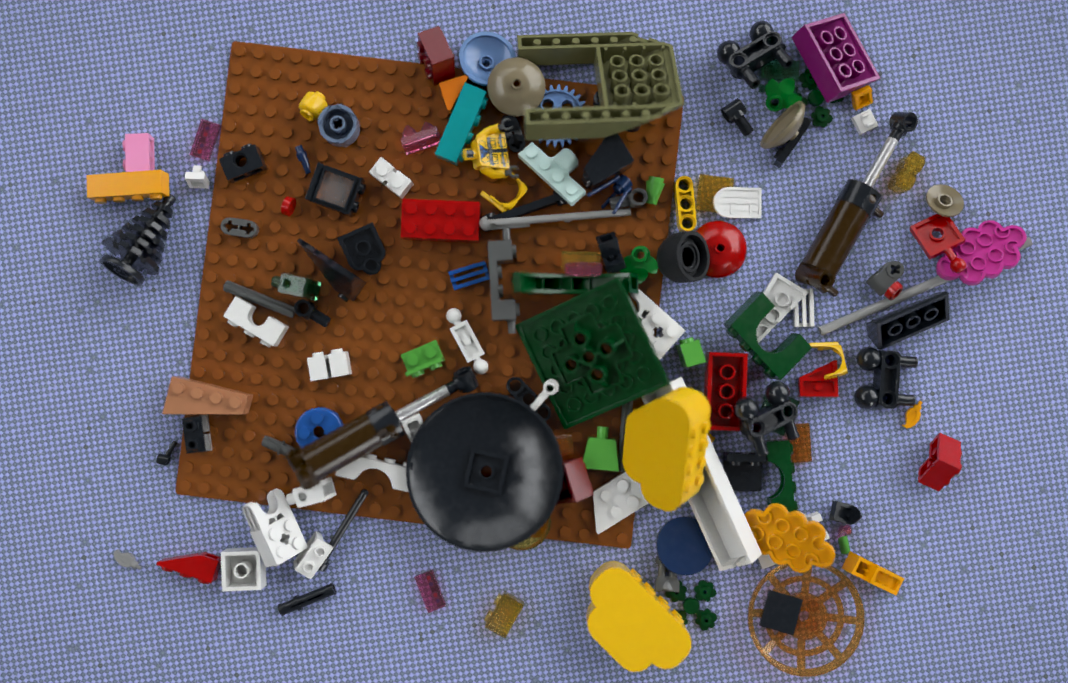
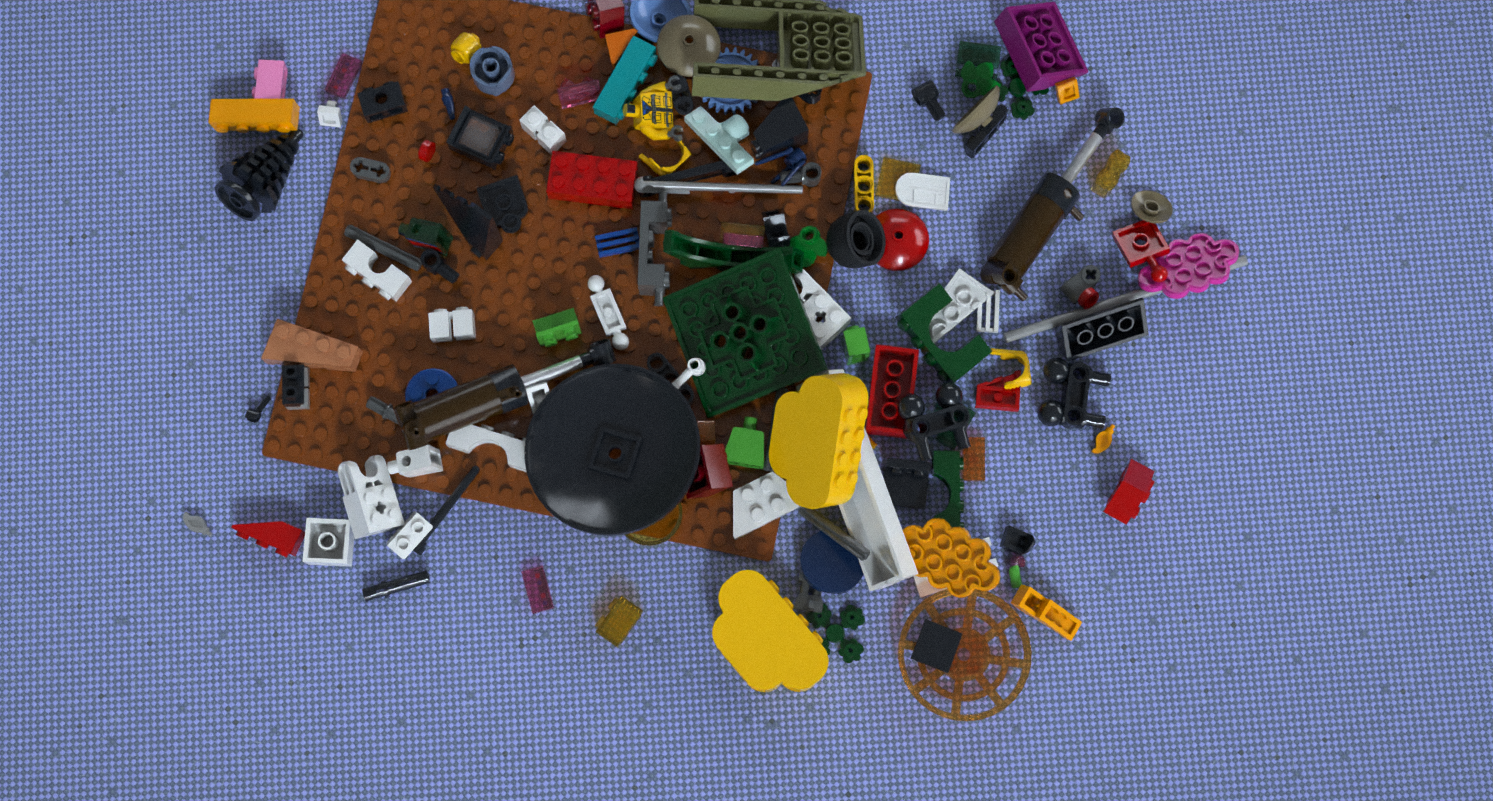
camera: 10 degrees right, 10 degrees down
bright green cone [646,176,665,205] -> none
black piece [717,21,793,89] -> none
white tile [851,109,878,135] -> none
none -> dark grey axle [798,506,870,561]

